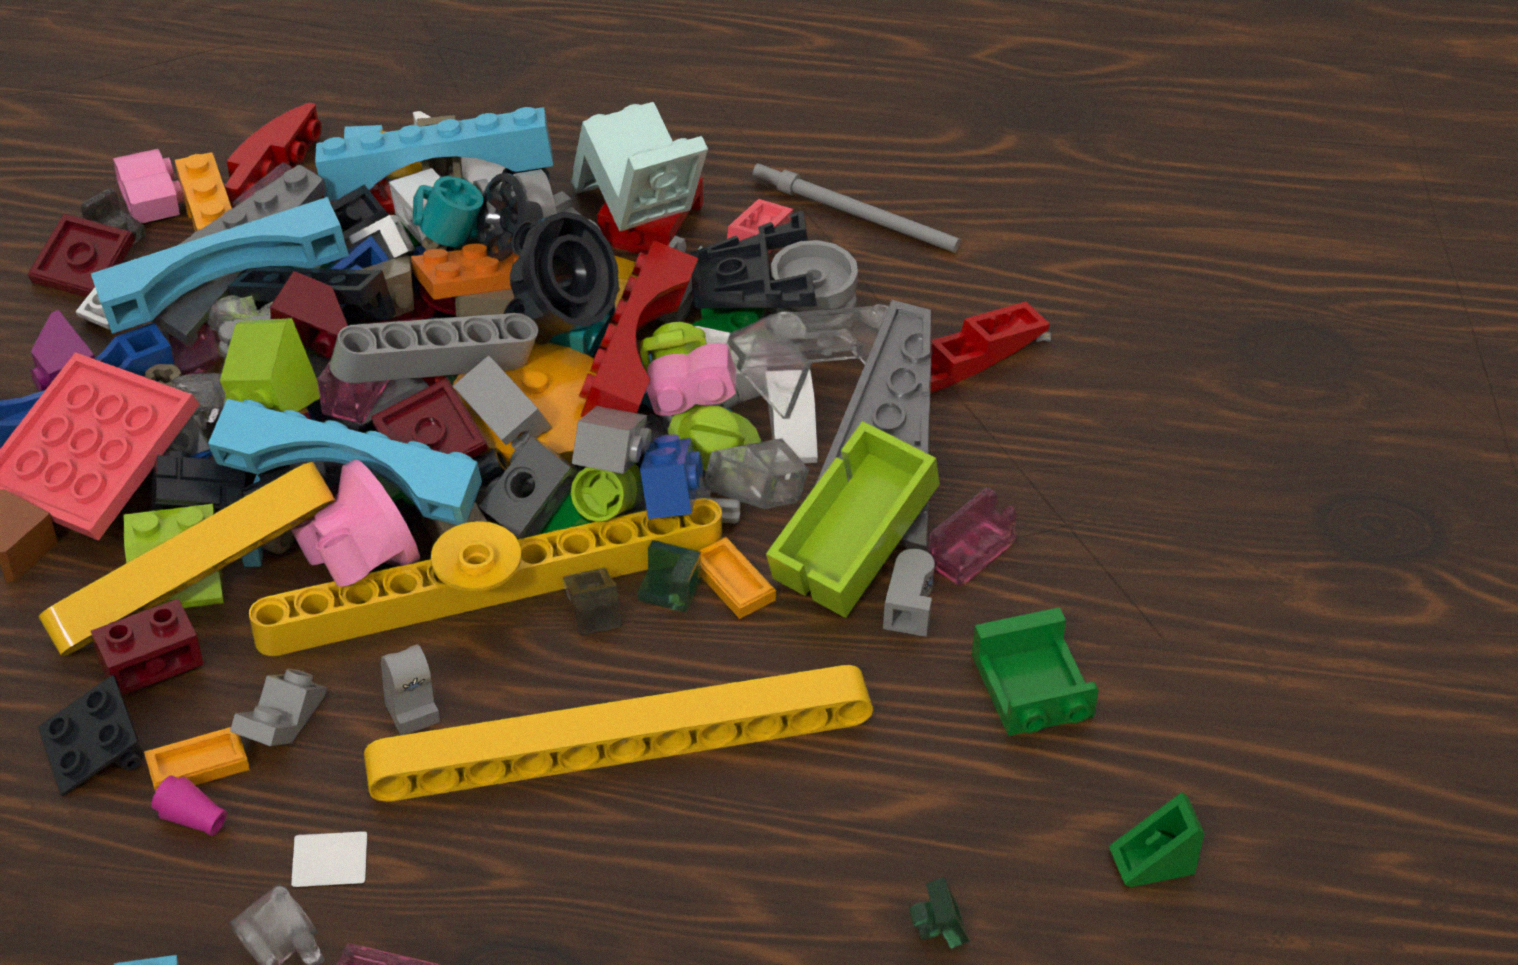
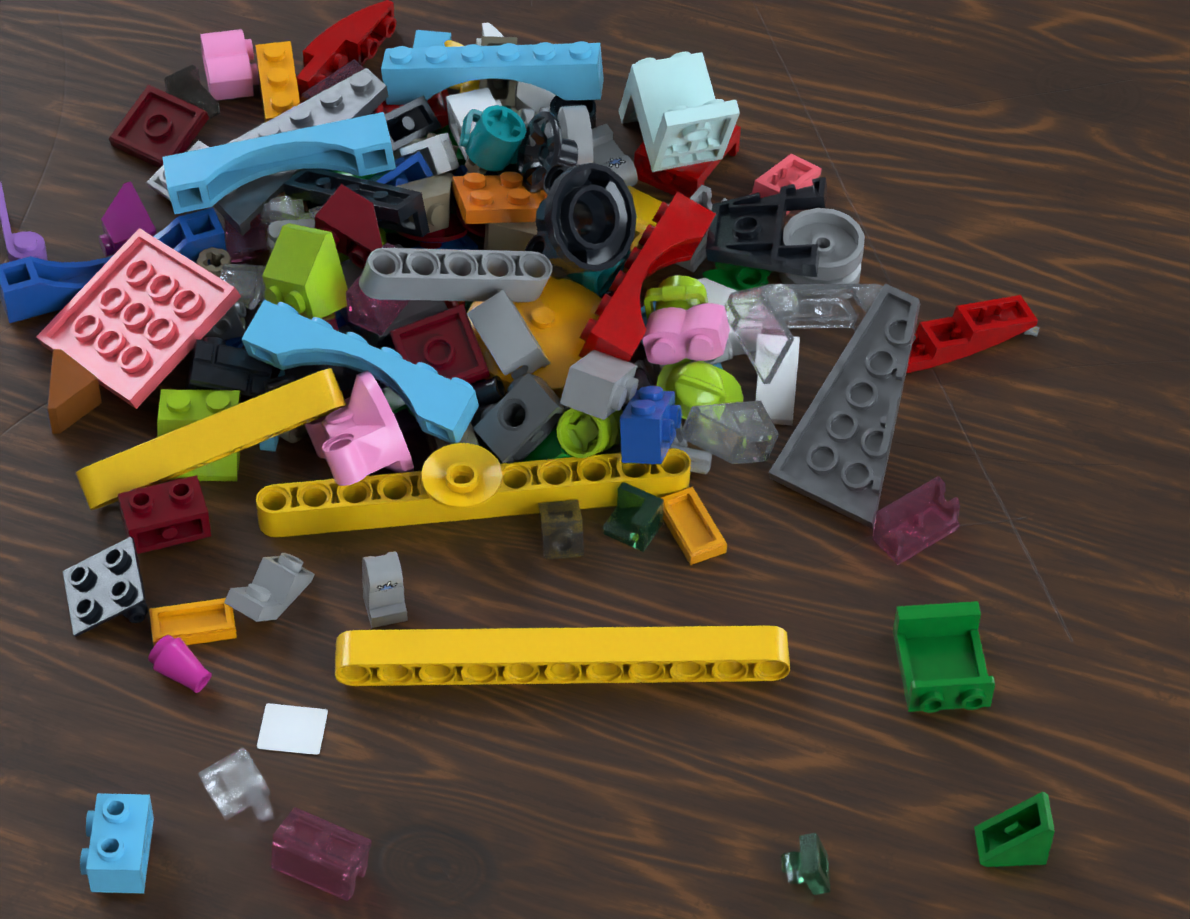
camera: 10 degrees right, 5 degrees up
light grey bar [752,163,961,253] -> none
lime piece [766,421,940,618] -> none
light grey leg [883,549,935,637] -> none

